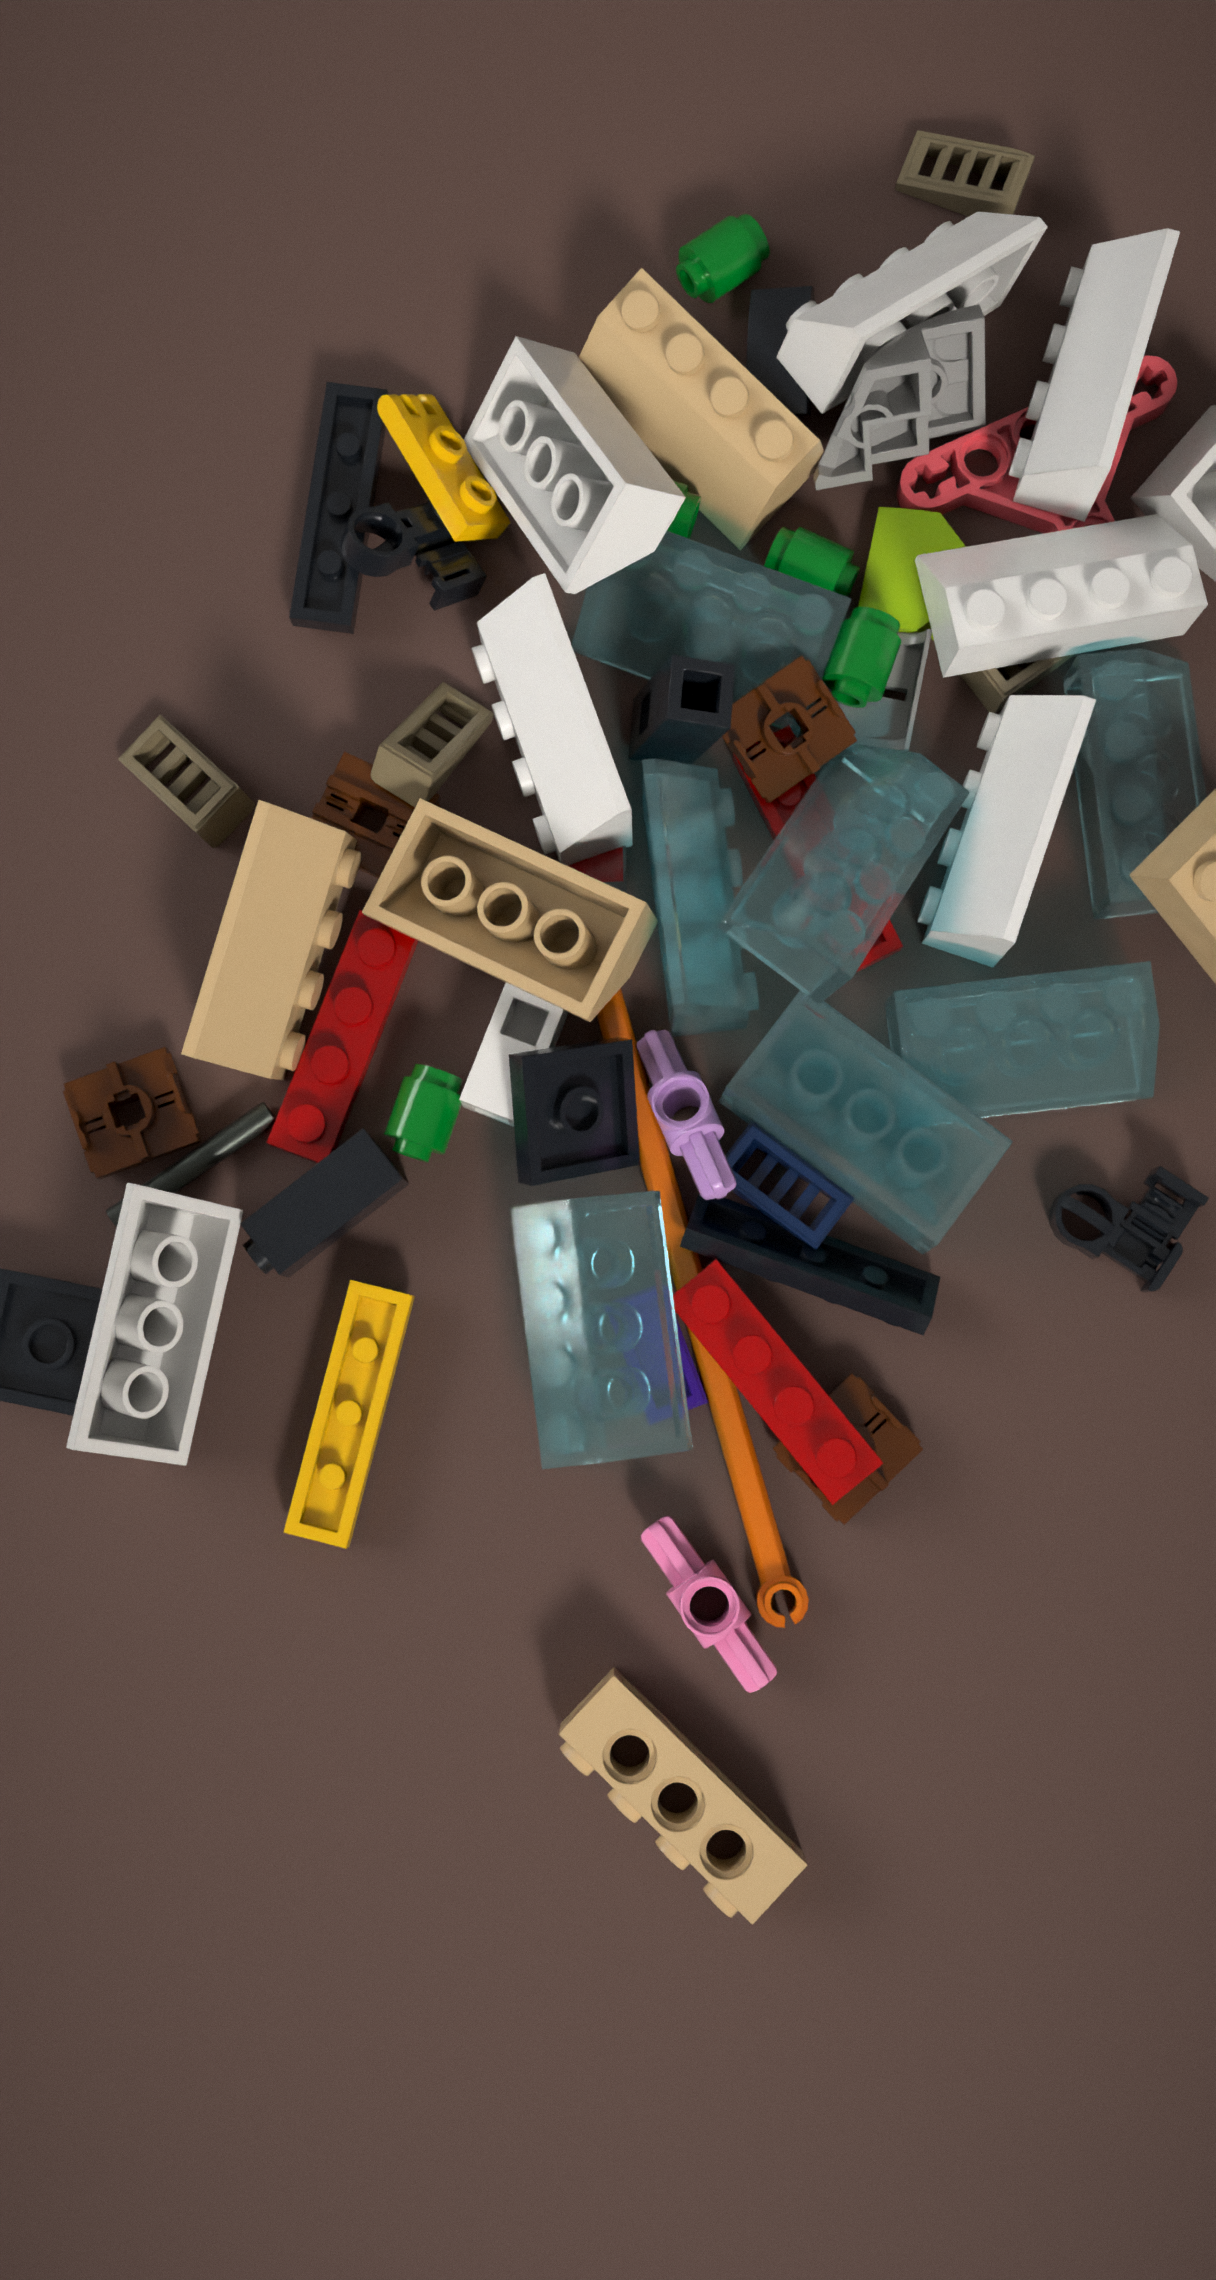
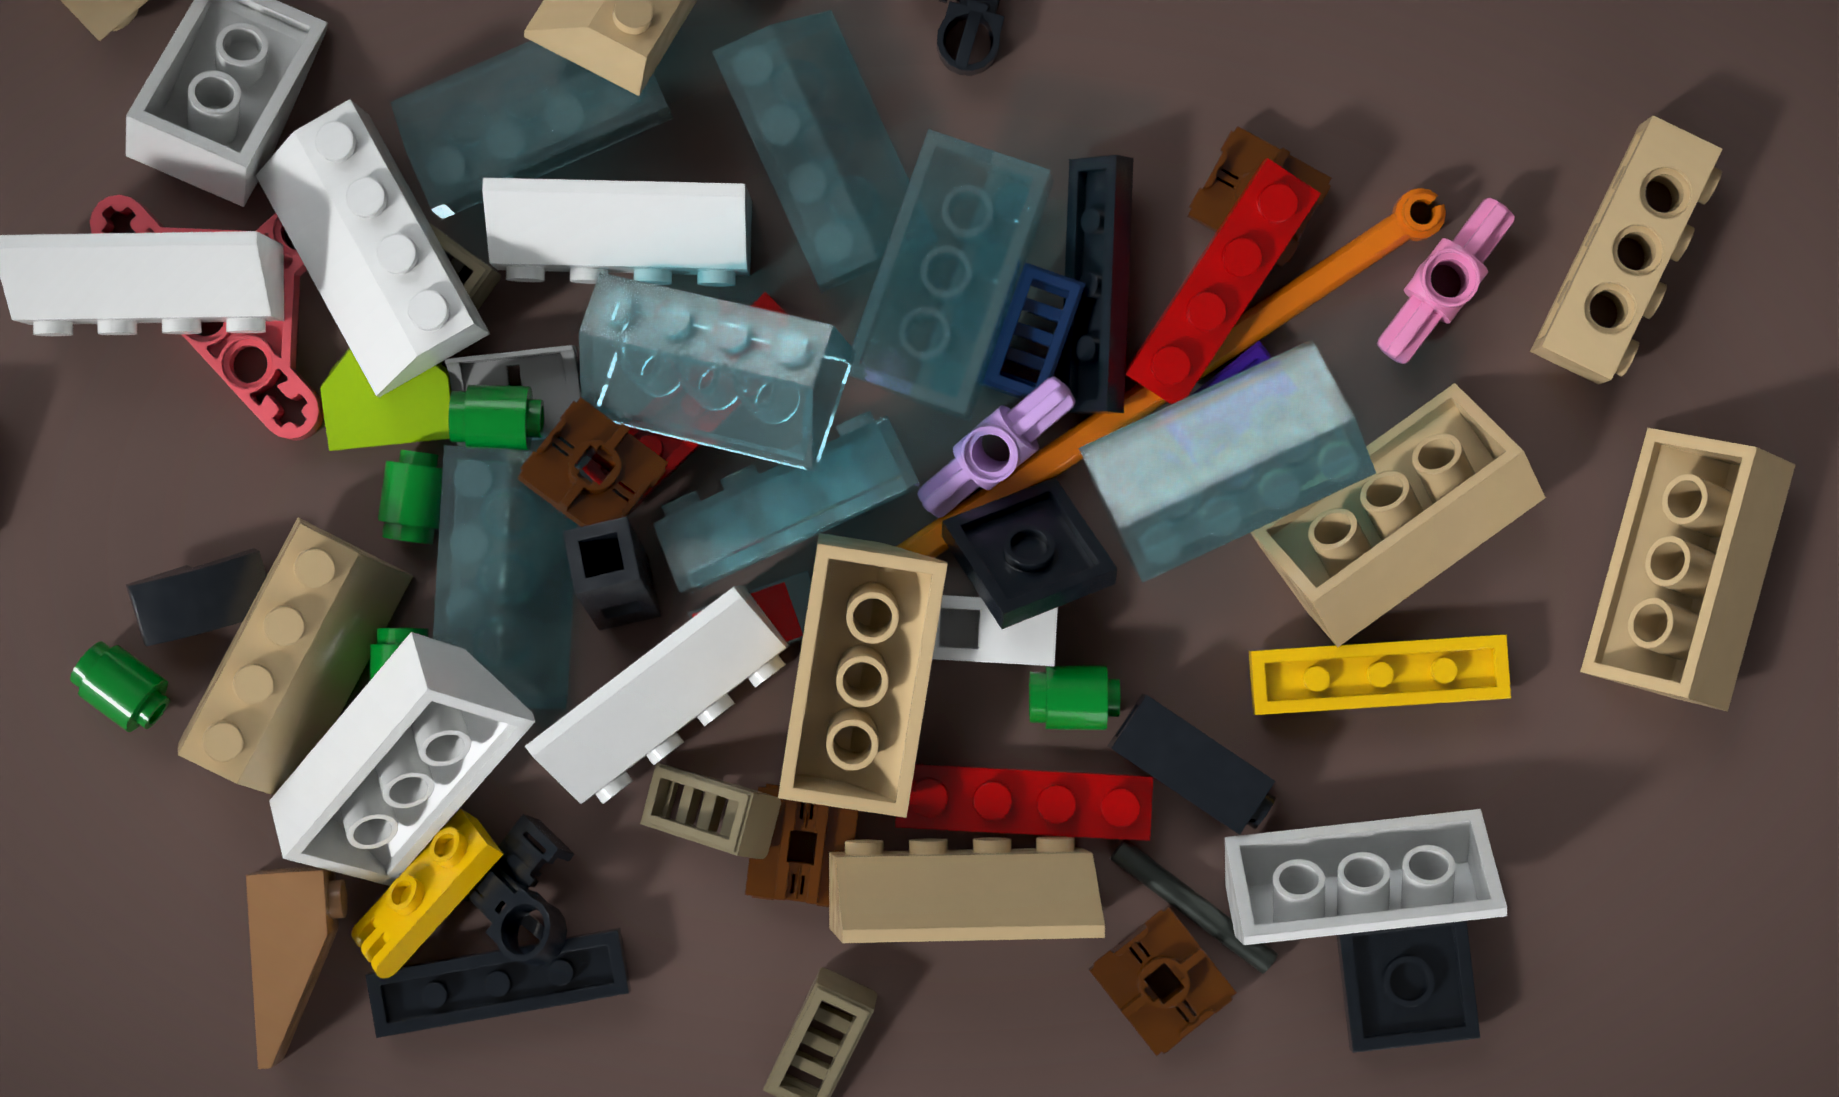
camera: 110 degrees left, 5 degrees up
white slope [777,212,1048,414] -> none
light grey slope [813,304,986,490] -> none
none -> medium nougat slope [246,867,347,1069]
none -> tan slope [1249,383,1546,647]
none -> tan slope [1580,428,1795,712]

